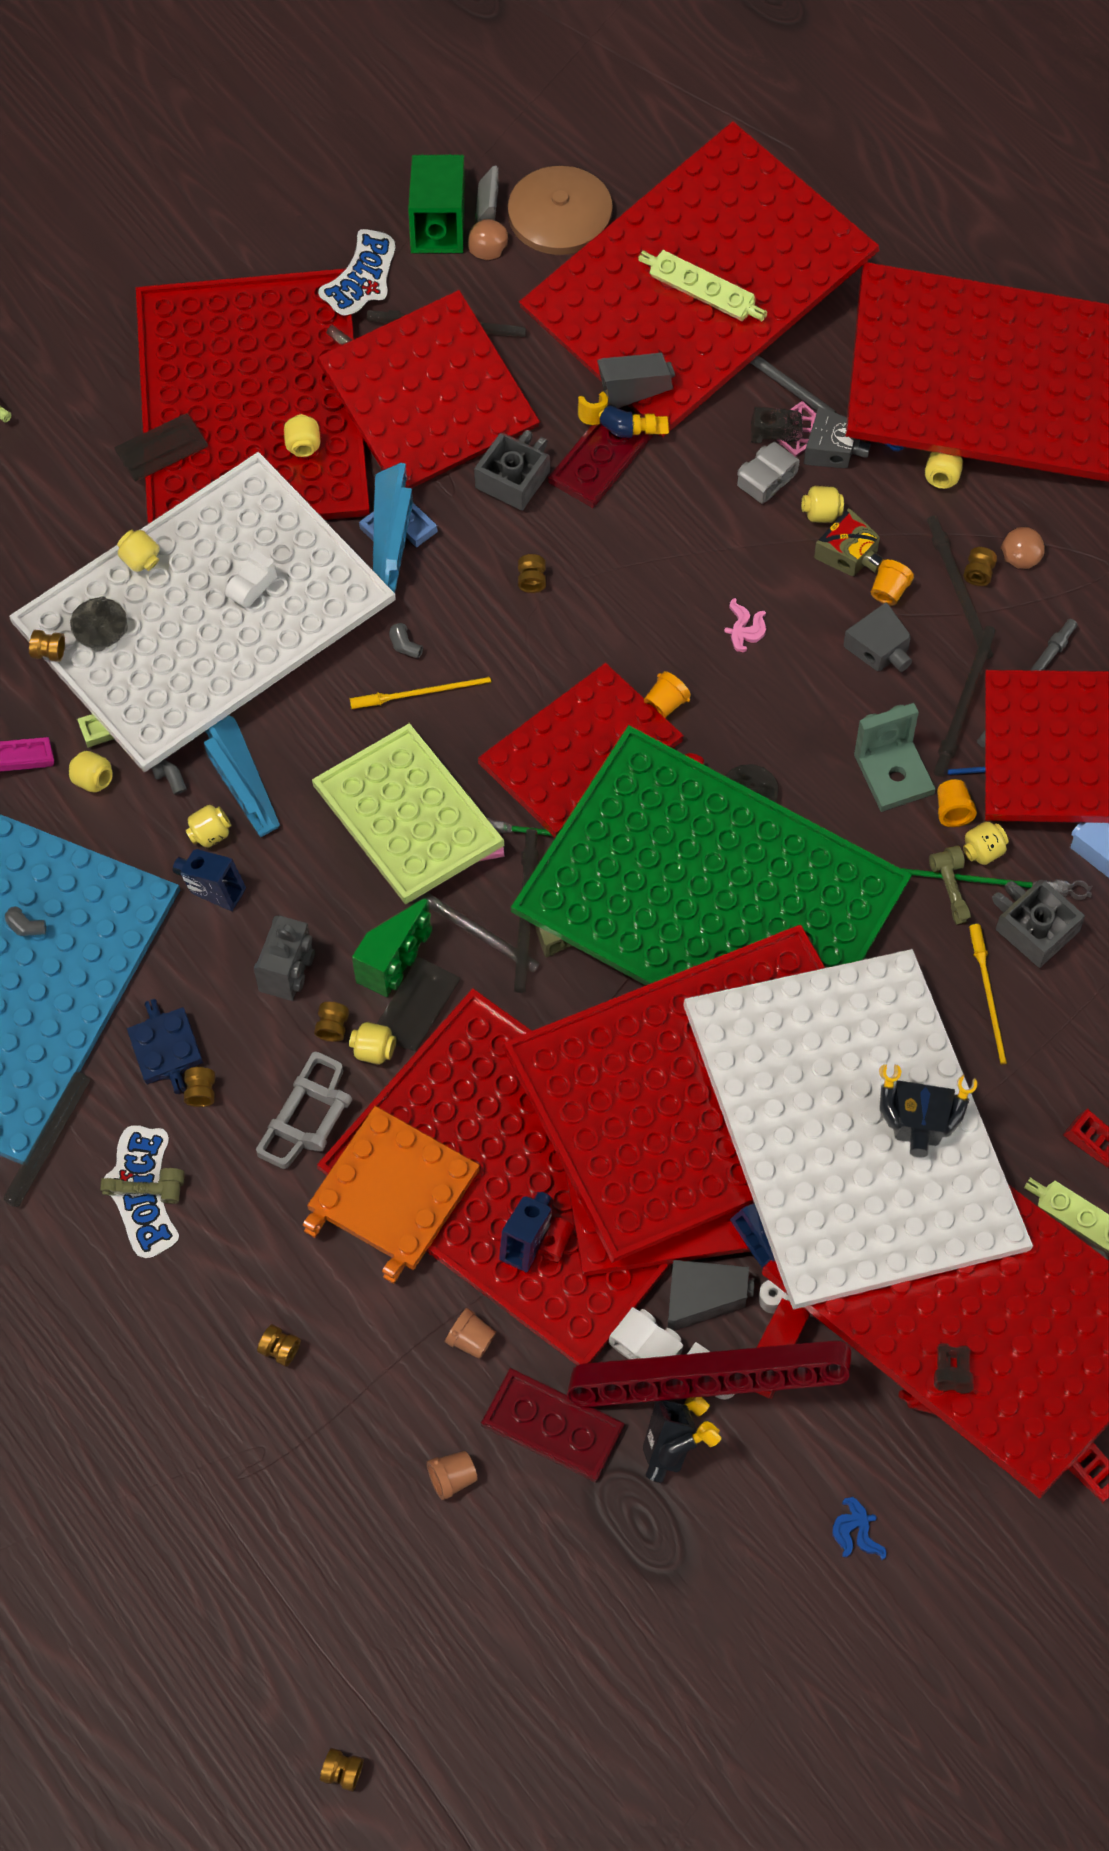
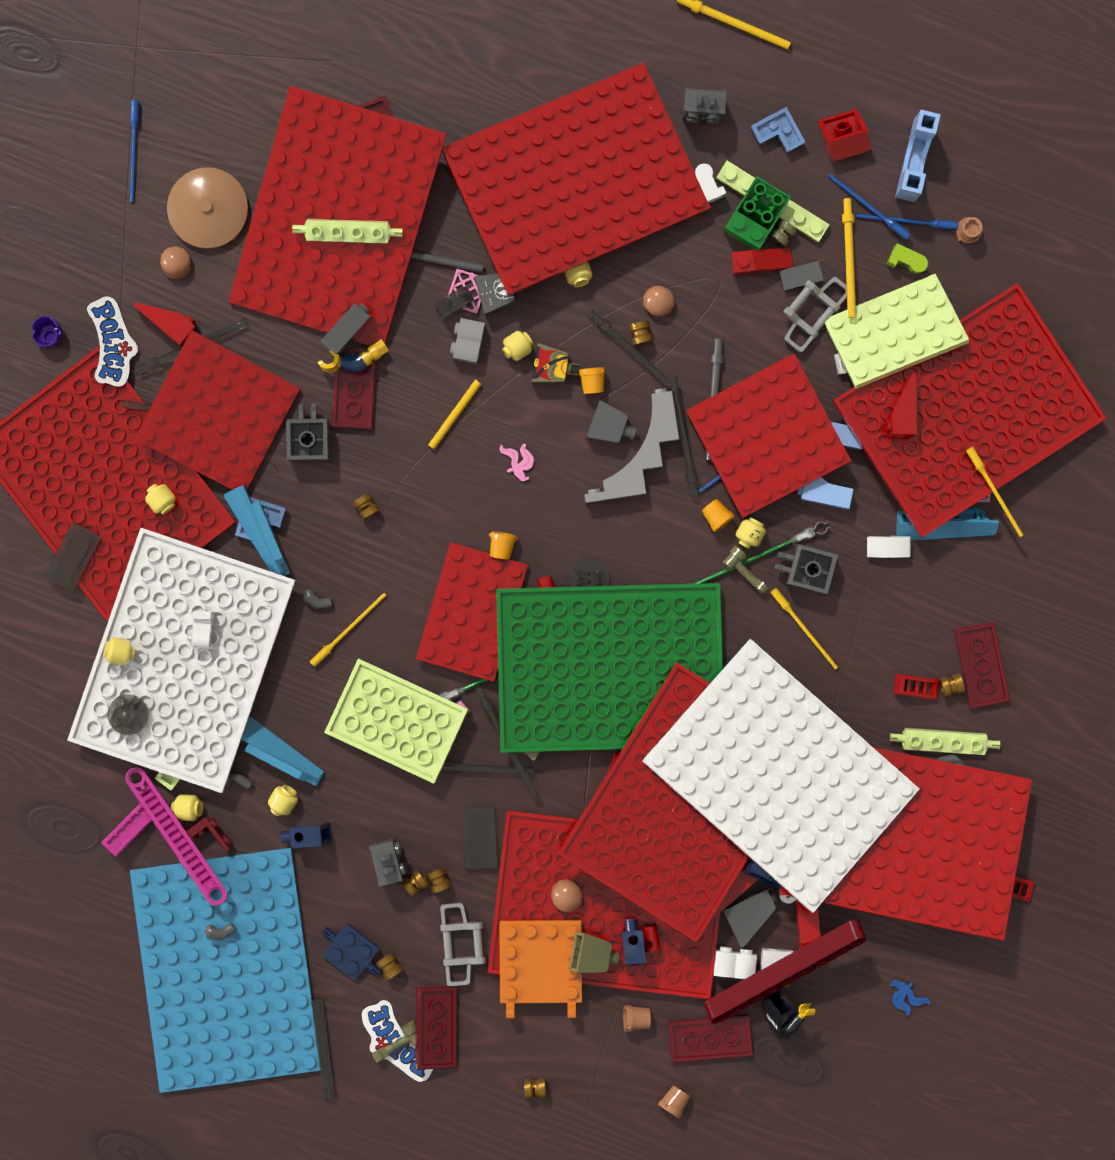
camera: 35 degrees left, 25 degrees up
pearl gold wheel [29,629,65,662] -> none
light yellow head [349,1022,396,1065] -> none
green slope [352,898,432,998] -> none
green slope [408,155,465,253] -> none
light grey slope [475,166,499,223] -> none
sand green bracket [854,703,935,812] -> none
black torso [879,1064,977,1158] -> none
clear smoke piece [934,1343,974,1393] -> none
none -> dark purple hair [32,315,63,349]
none -> dark pink gear [126,768,227,906]
none -> blue piece [129,100,140,202]
none -> red slope [133,303,198,347]
none -> dark red bracket [186,816,232,852]
none -> pearl gold wheel [401,869,429,897]
none -> dark red tile [415,986,457,1070]
none -> yellow bar [428,380,481,450]
none -> nougat hair [551,879,583,912]
none -> olive torso [569,932,619,973]
none -> light grey arch [584,388,679,503]

